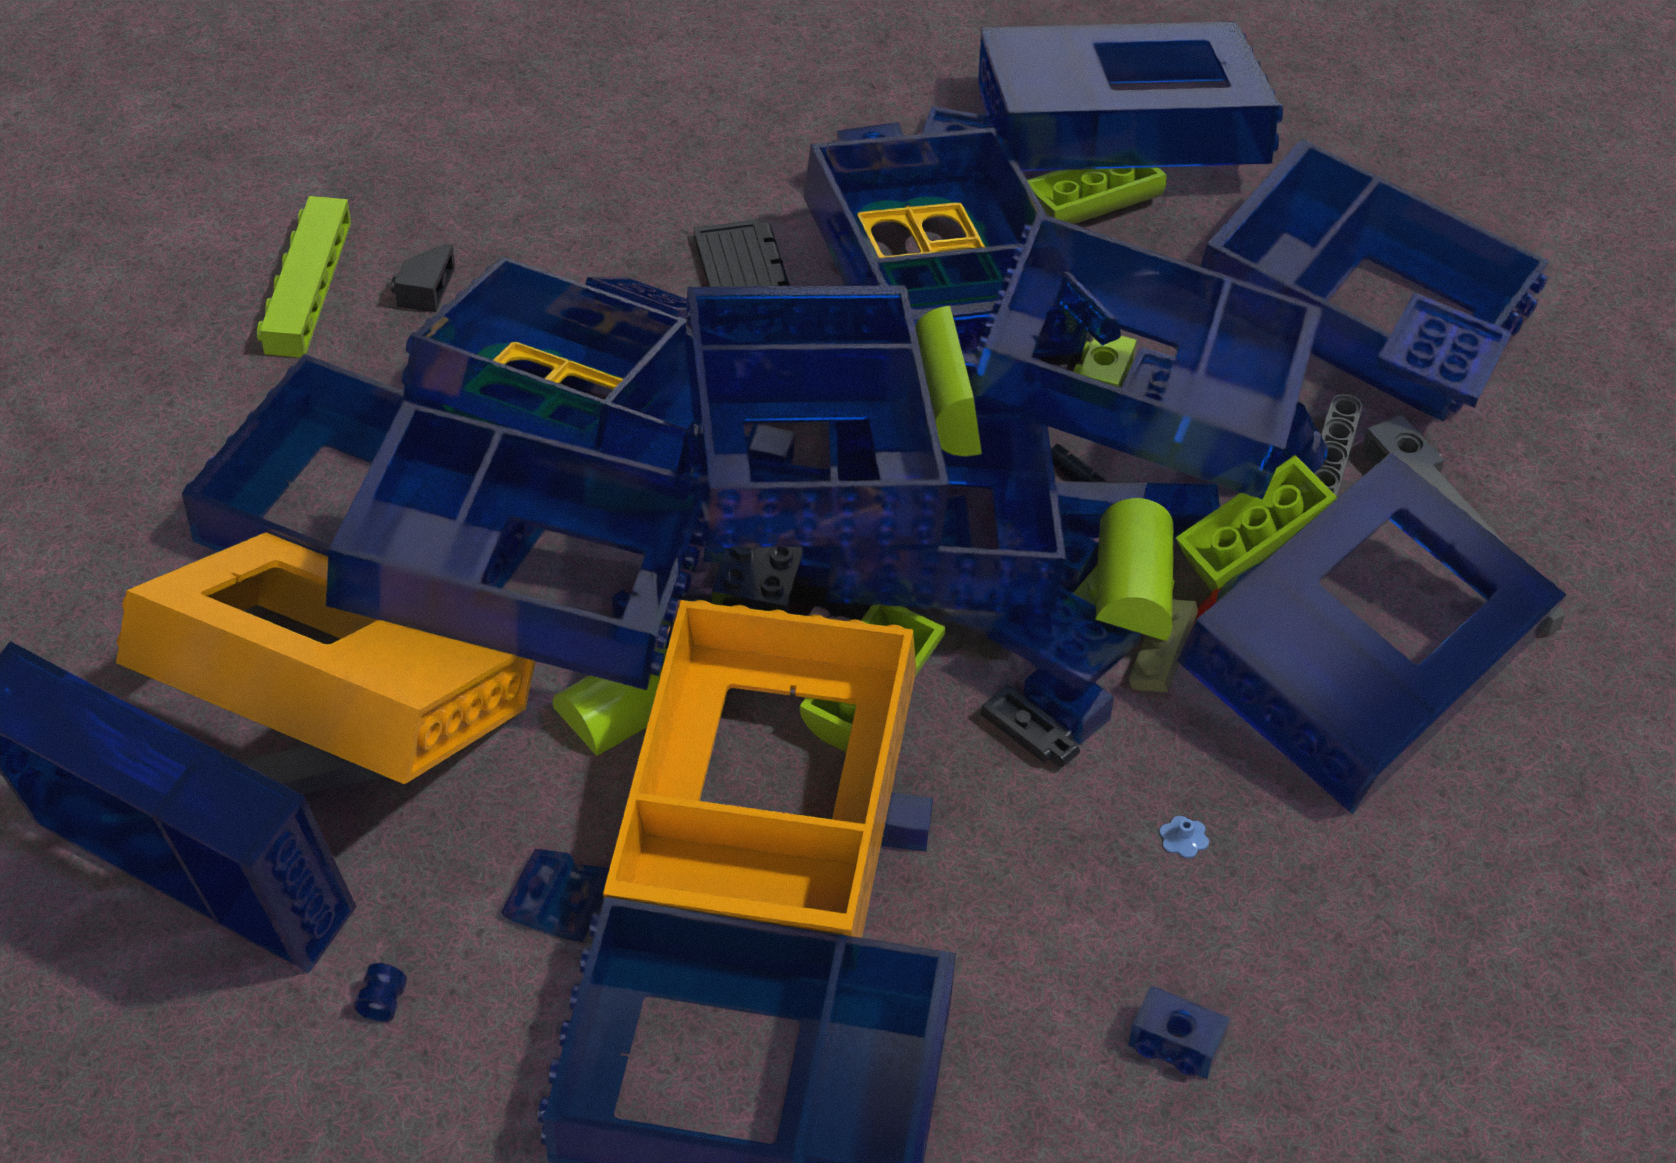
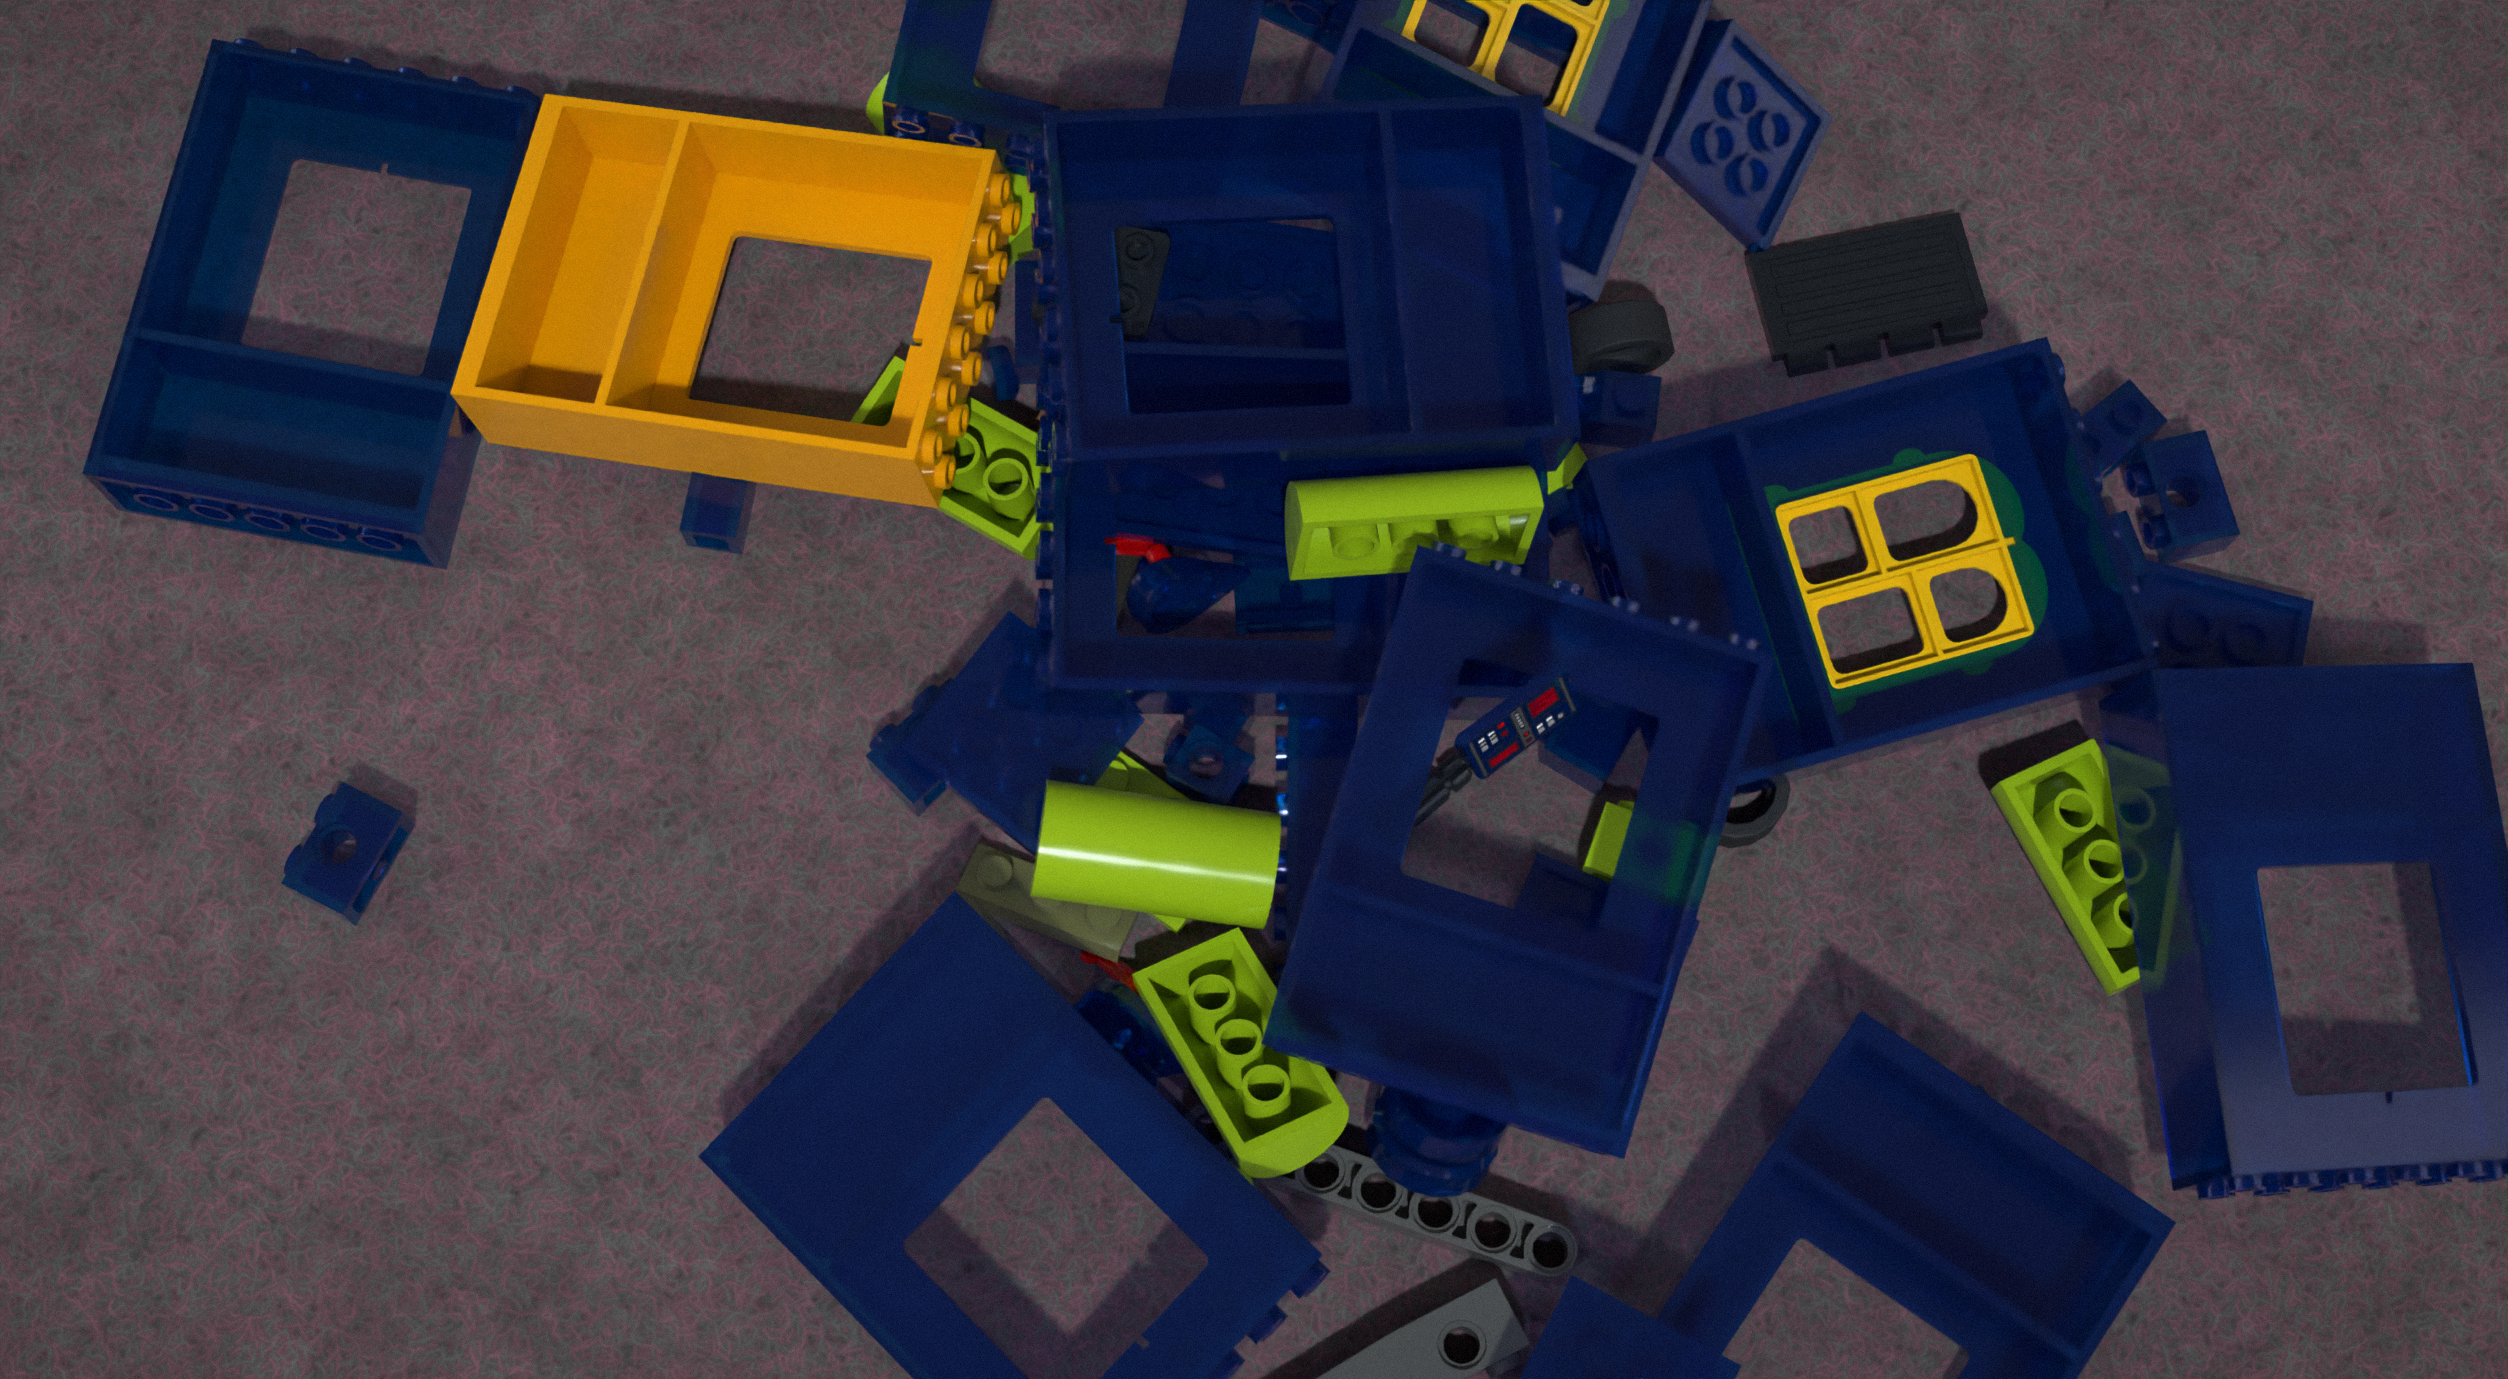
camera: 90 degrees right, 25 degrees up
clear blue slope [501,849,610,943] -> none
black hinge [981,684,1080,767] -> none
medium blue plant [1159,816,1209,859] -> none

